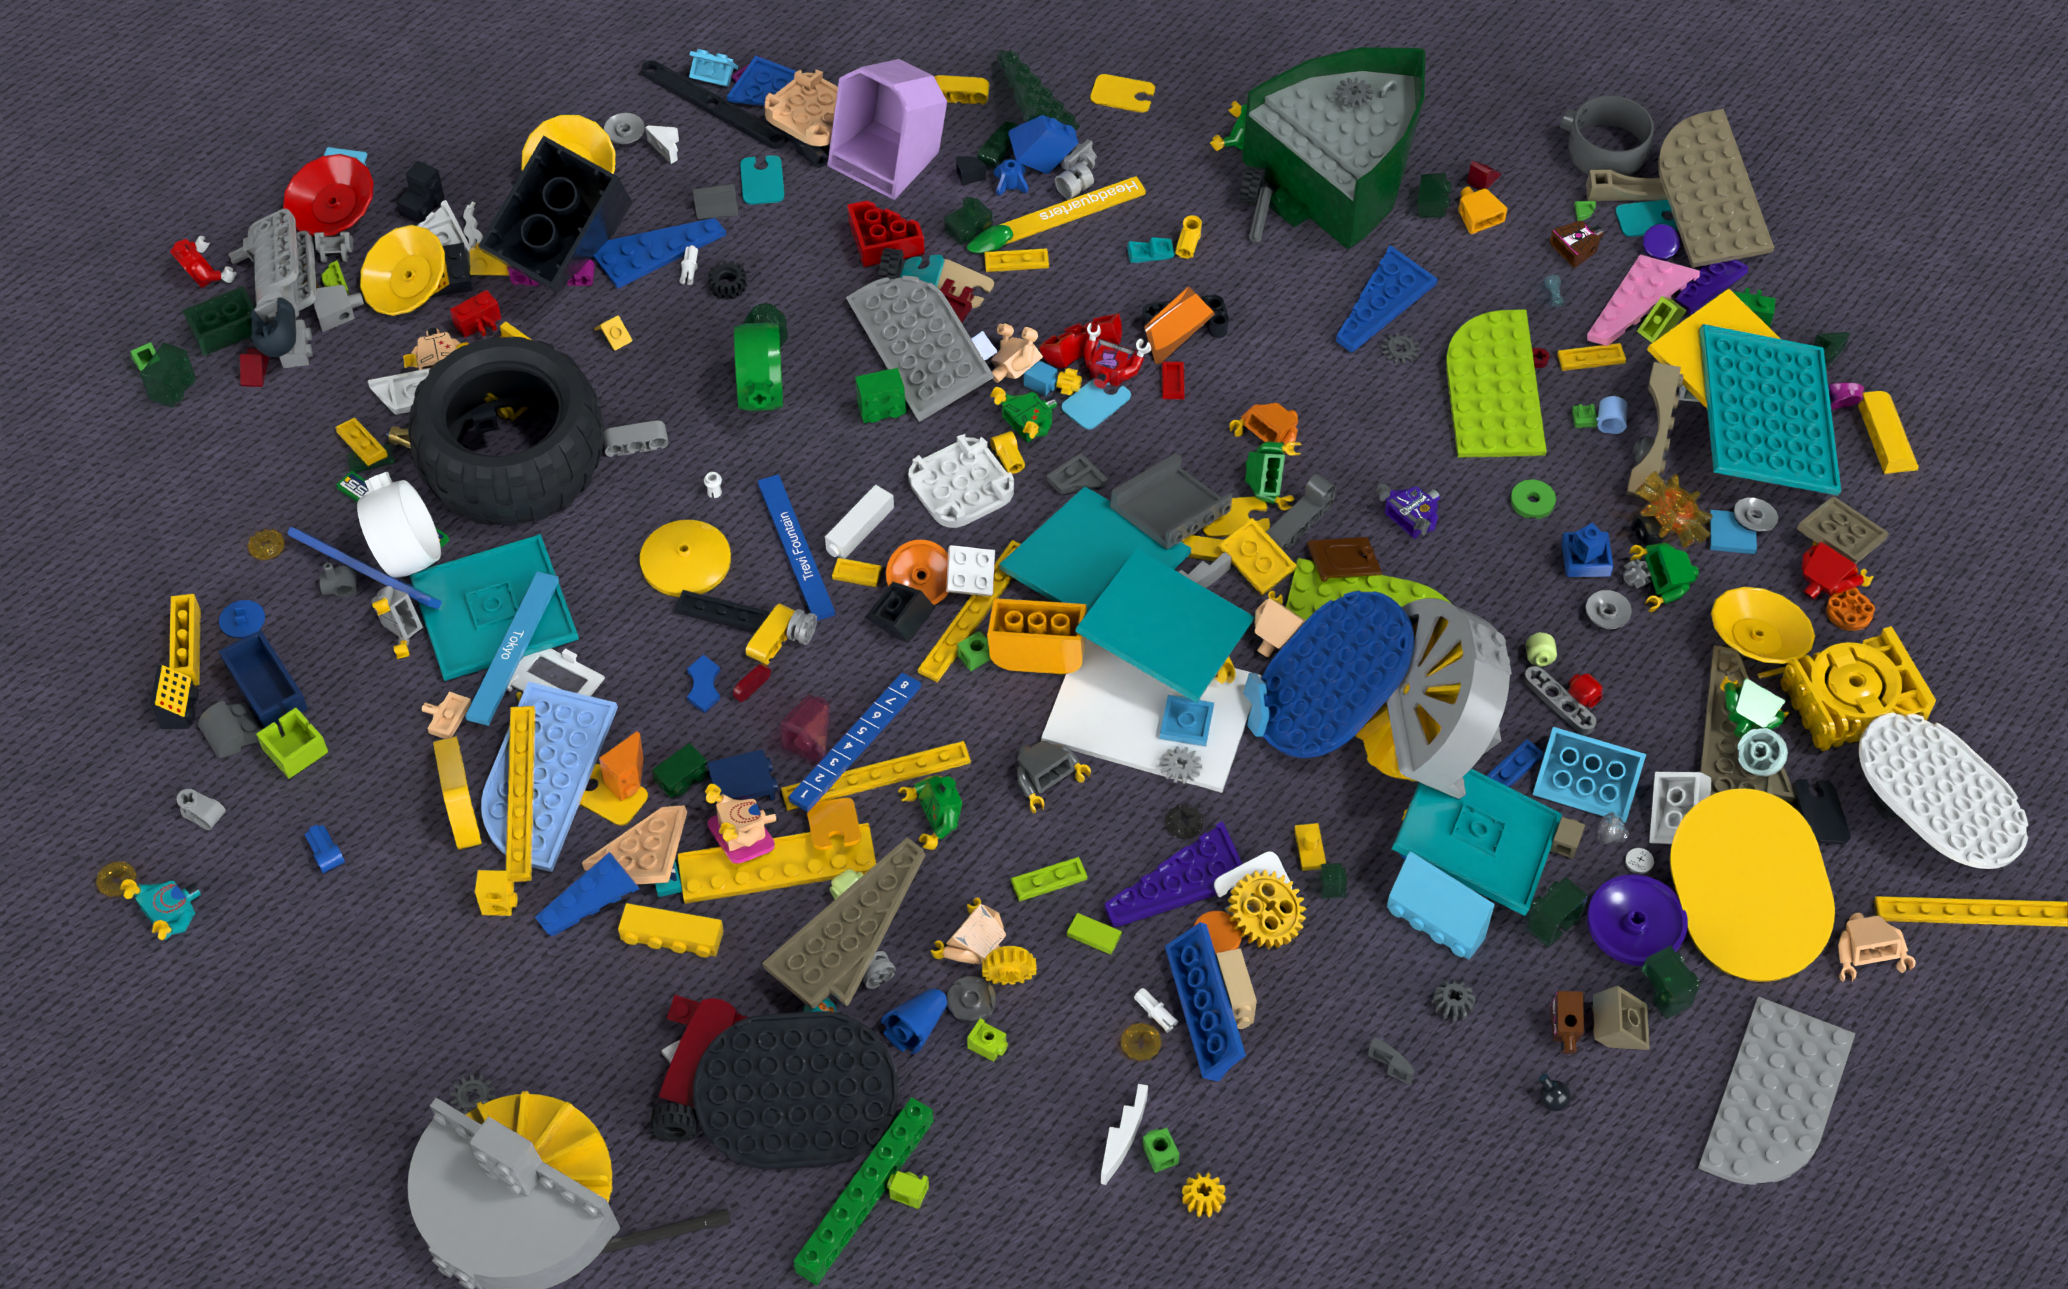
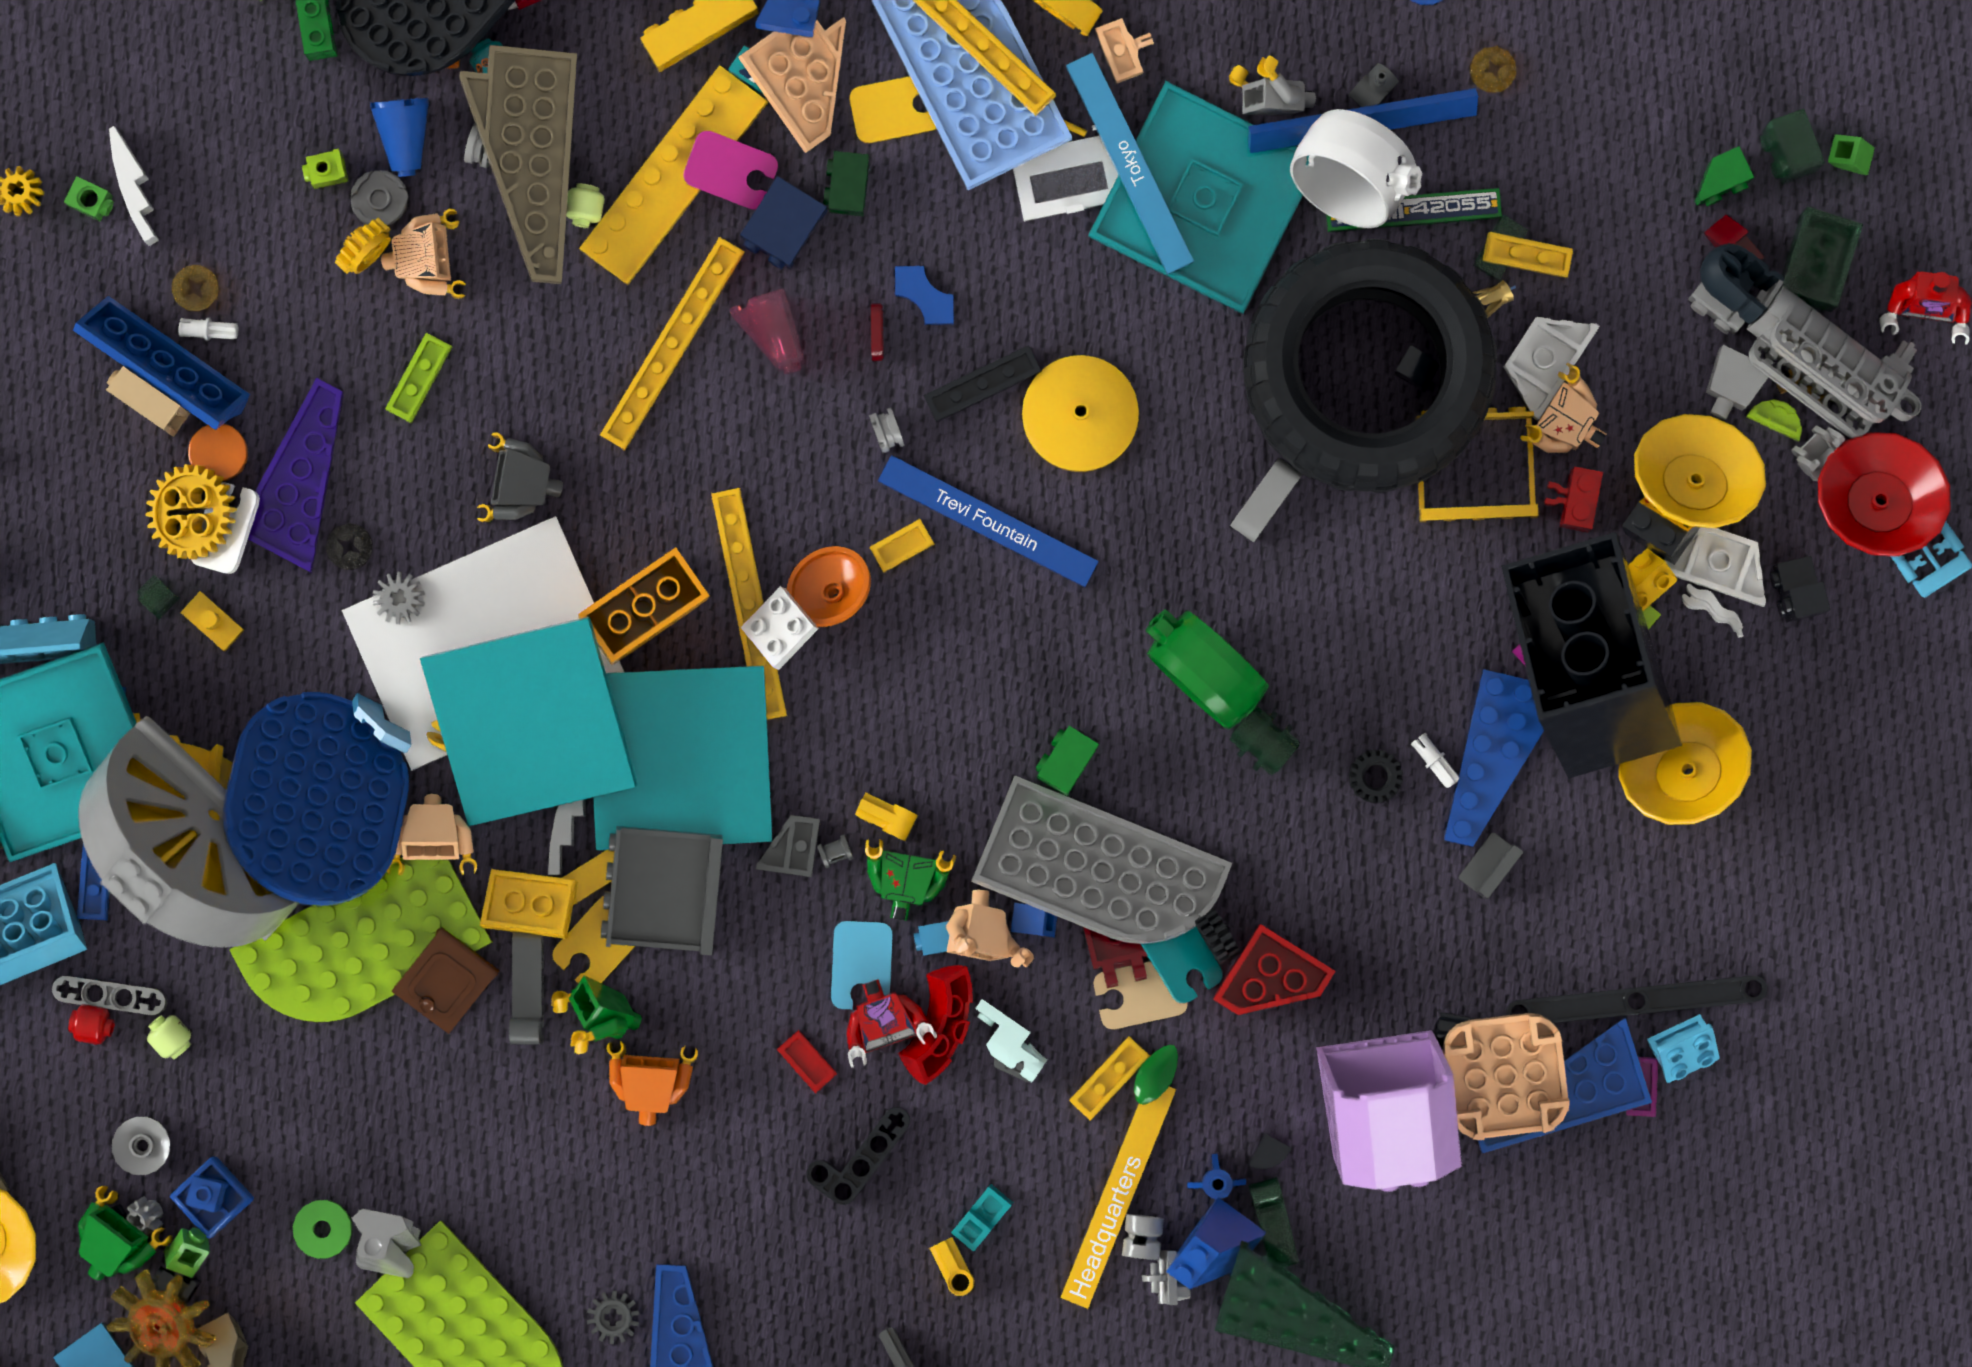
camera: 140 degrees right, 30 degrees up
yellow bracket [594,315,632,351] -> none
orange slope [599,731,644,801] -> none
light grey dish [604,113,645,144] -> none
white slope [645,126,679,164] -> none
white pin [704,472,722,498] -> none
light nougat torso [705,784,776,851] -> none
teal piece [740,155,784,205] -> none
yellow beam [746,603,795,665] -> none
blue tile [788,672,921,812] -> none
light orange piece [807,798,861,850] -> none
white brick [825,485,894,559] -> none
black slope [866,581,935,643] -> none
green torso [898,775,962,850] -> none
white tile [908,434,1014,528] -> none
yellow beam [934,75,990,105] -> none
clear green brick [944,197,993,245] -> none
bright green brick [957,631,991,671] -> none
yellow gear [1057,368,1082,396] -> none
lime tile [1067,913,1122,955] -> none
orange sticker [1144,287,1215,364] -> none
dark azure tile [1160,695,1214,746] -> none
torso [1374,483,1440,539] -> none
none -> bright green brick [164,1228,210,1278]
none -> light grey piece [351,1209,421,1278]
none -> dark grey bush [817,835,854,869]
none -> light aqua plate [975,999,1048,1083]
none -> green slope [1695,146,1754,207]

